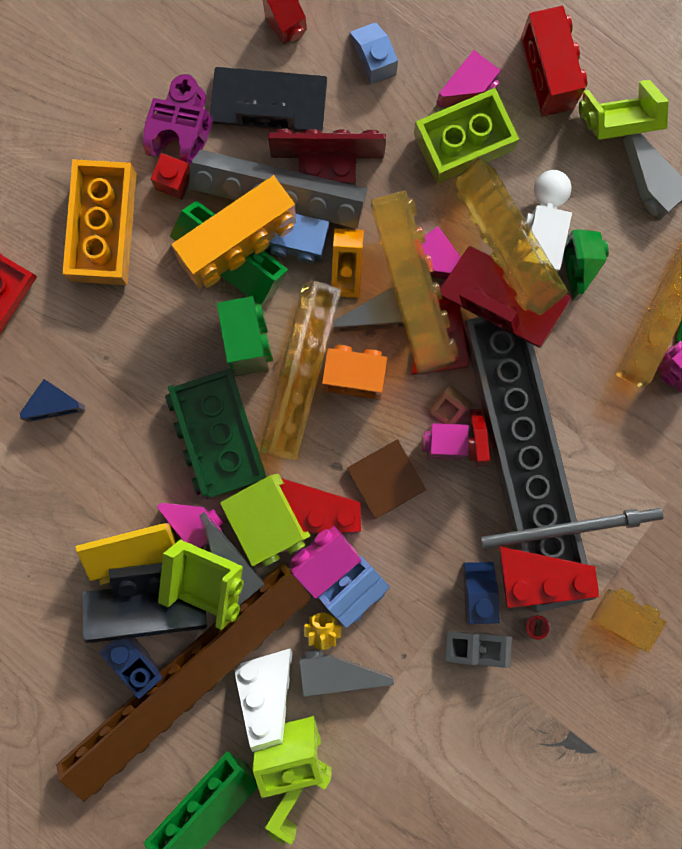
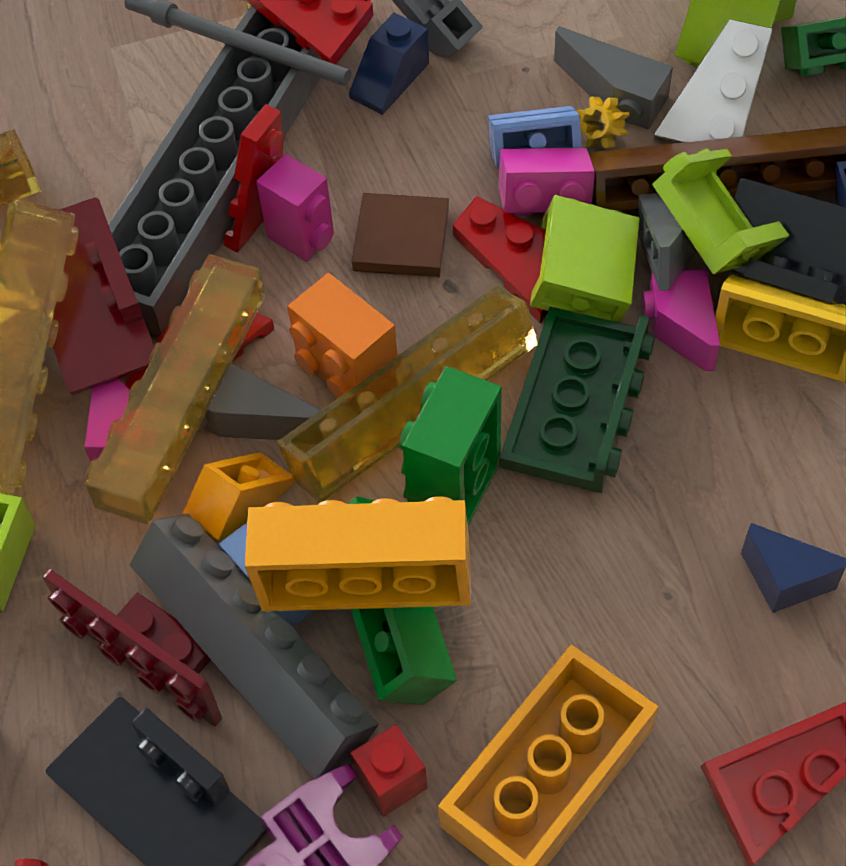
camera: 140 degrees left, 25 degrees down
medium nougat slope [428,385,472,424] -> none

